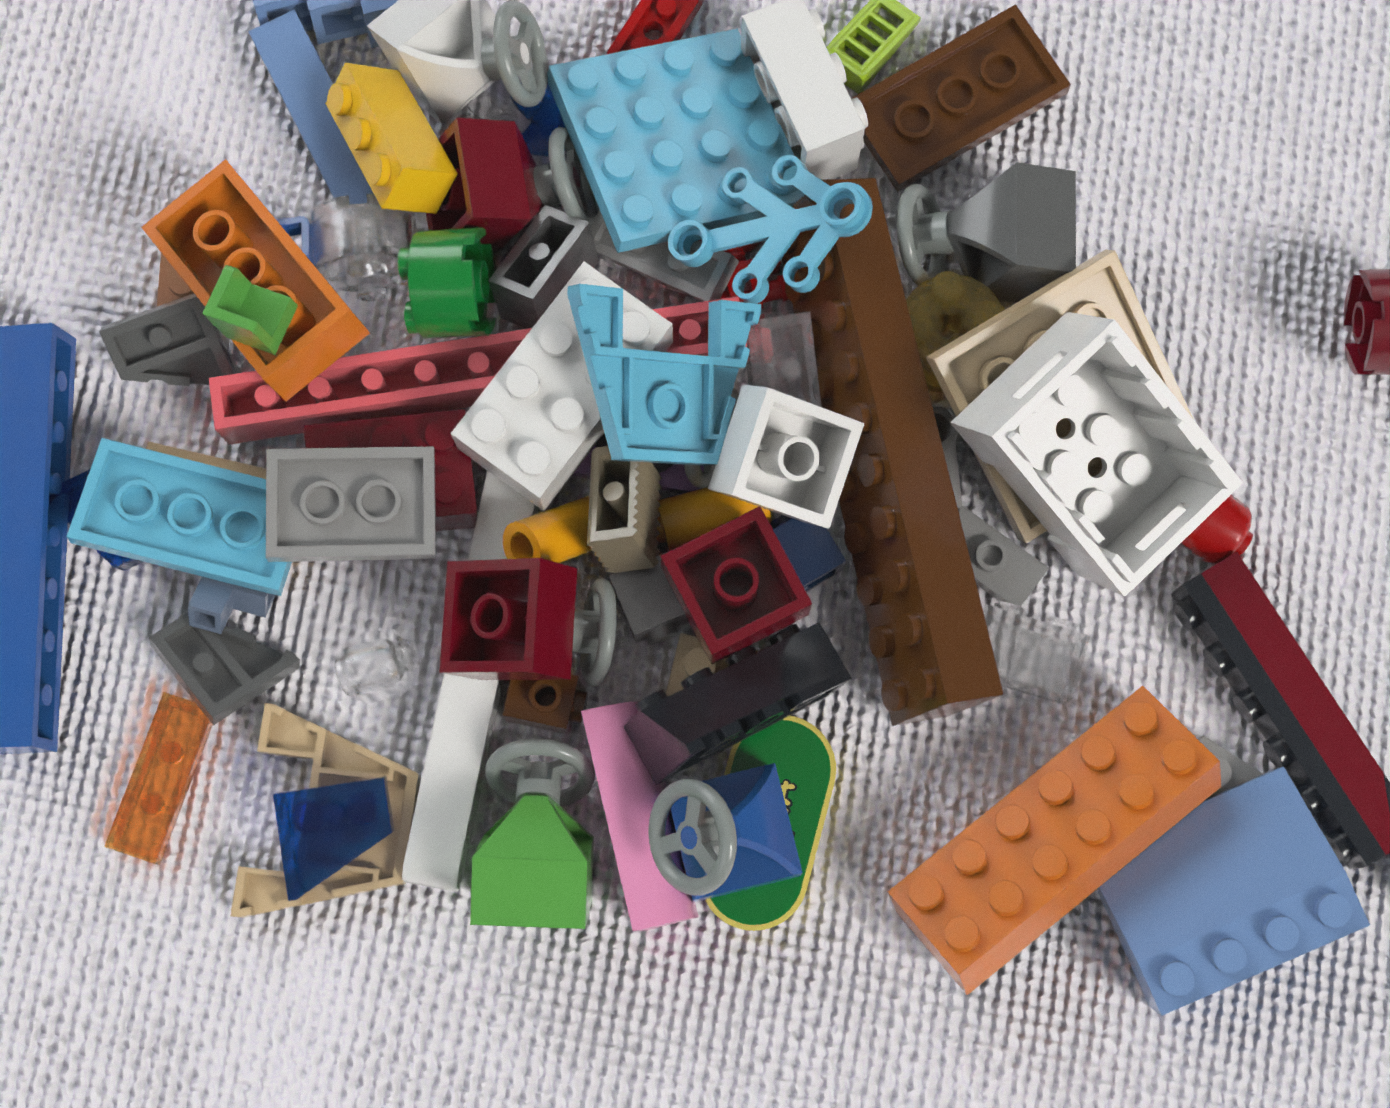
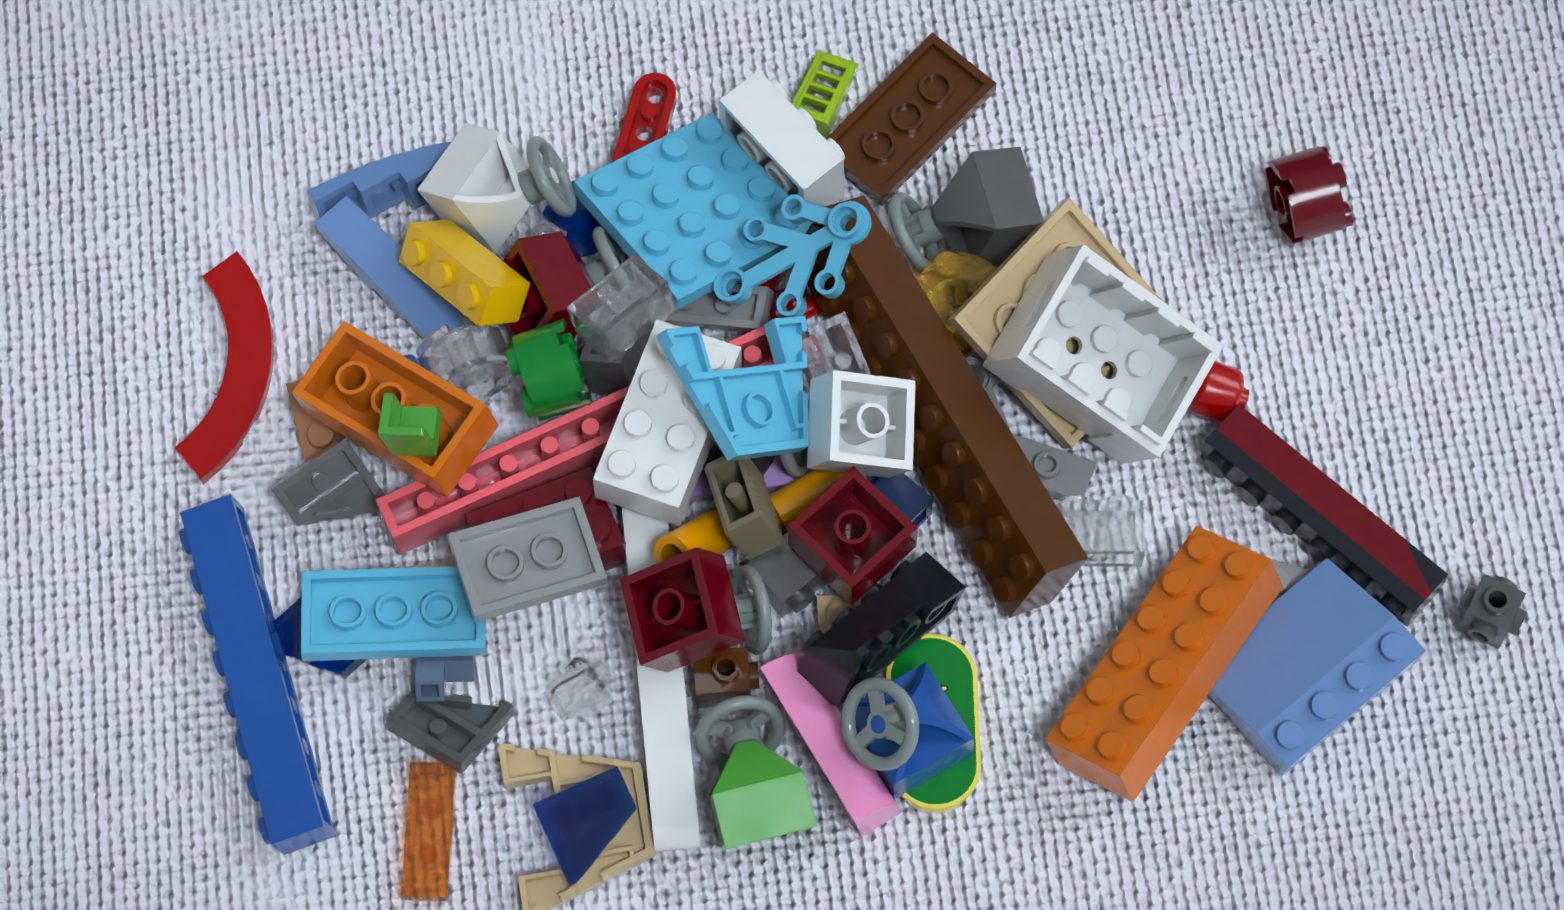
camera: 15 degrees left, 10 degrees down
none -> red tile [175,251,274,485]
none -> clear brick [566,254,677,363]

